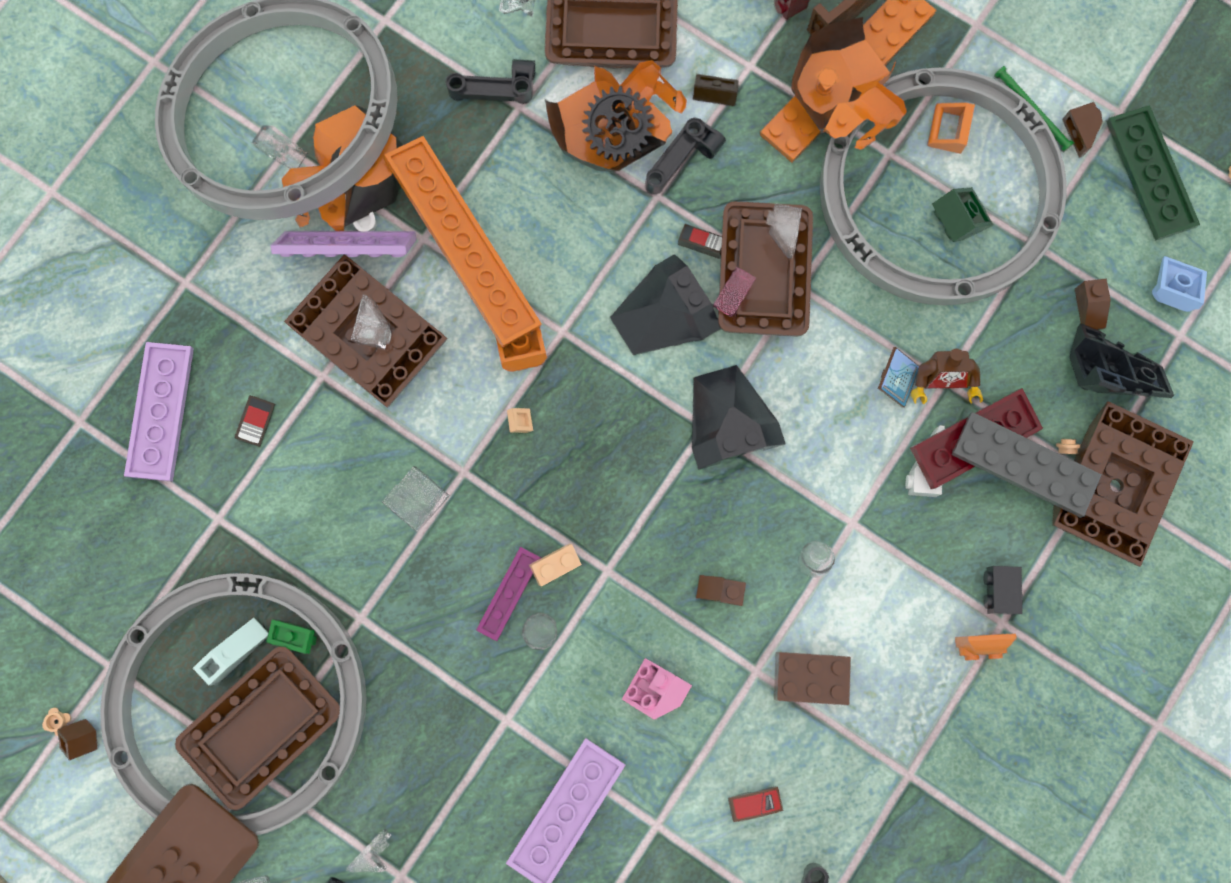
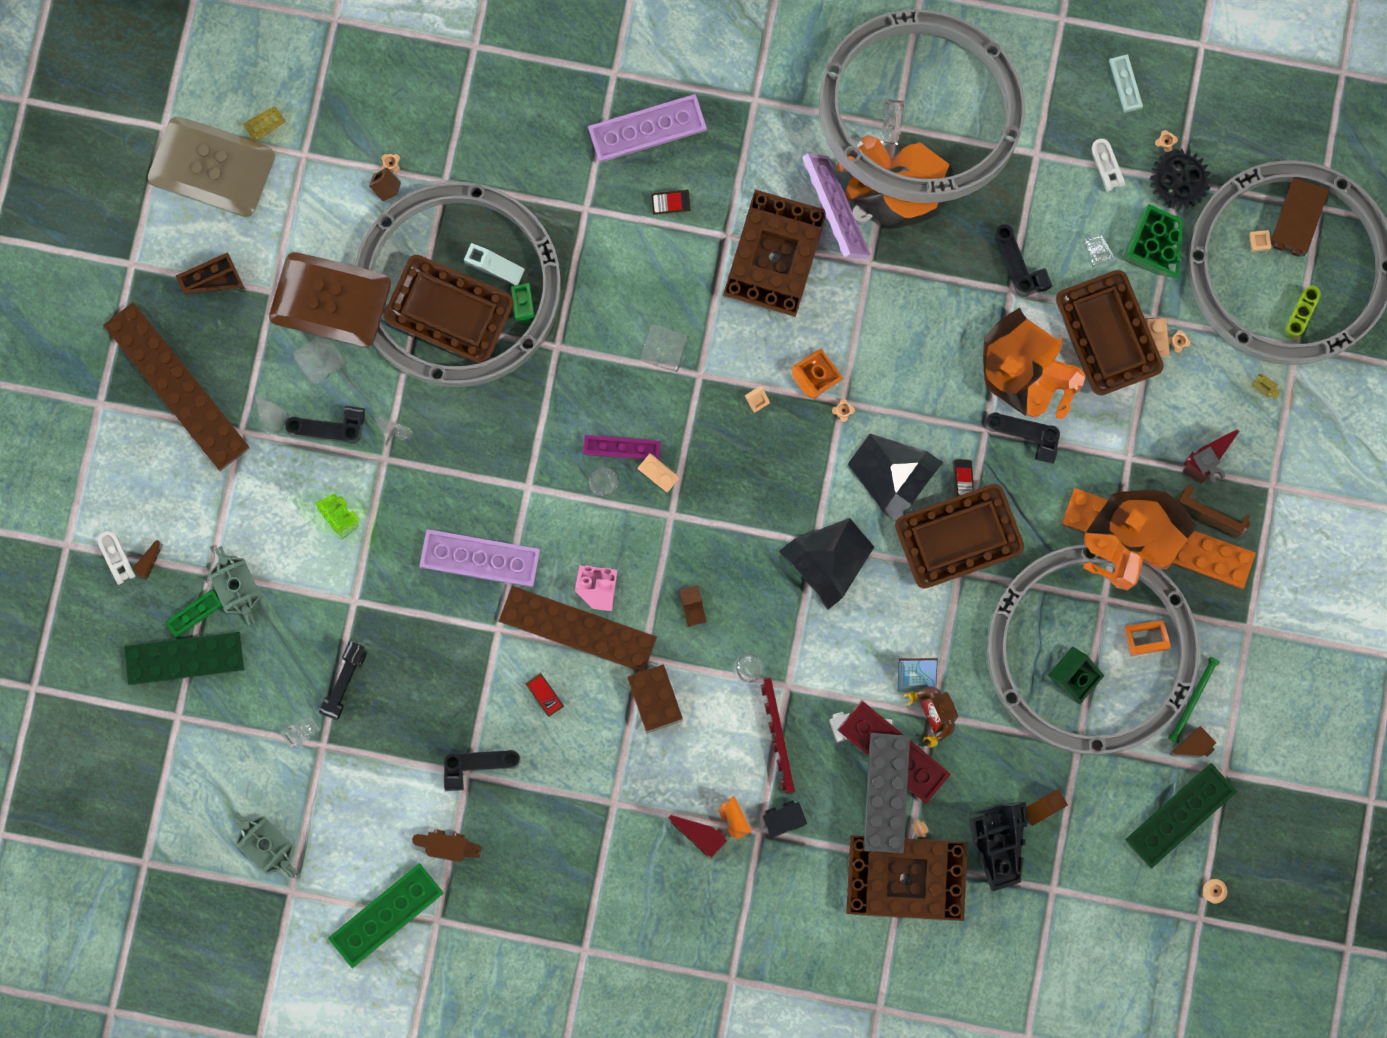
camera: 65 degrees right, 0 degrees up
clear slope [351,295,391,349] -> none
orange plate [384,136,542,348] -> none
black gear [582,86,655,162] -> none
dark brown slope [692,74,739,106] -> none
clear pink tile [713,267,756,317] -> none
clear slope [766,204,802,259] -> none
light blue slope [1152,256,1207,312] -> none
none -> reddish brown plate [499,586,657,672]
none -> dark red slope [668,815,727,860]
none -> dark red plate [760,678,795,795]
none -> light nougat plate [832,399,855,422]

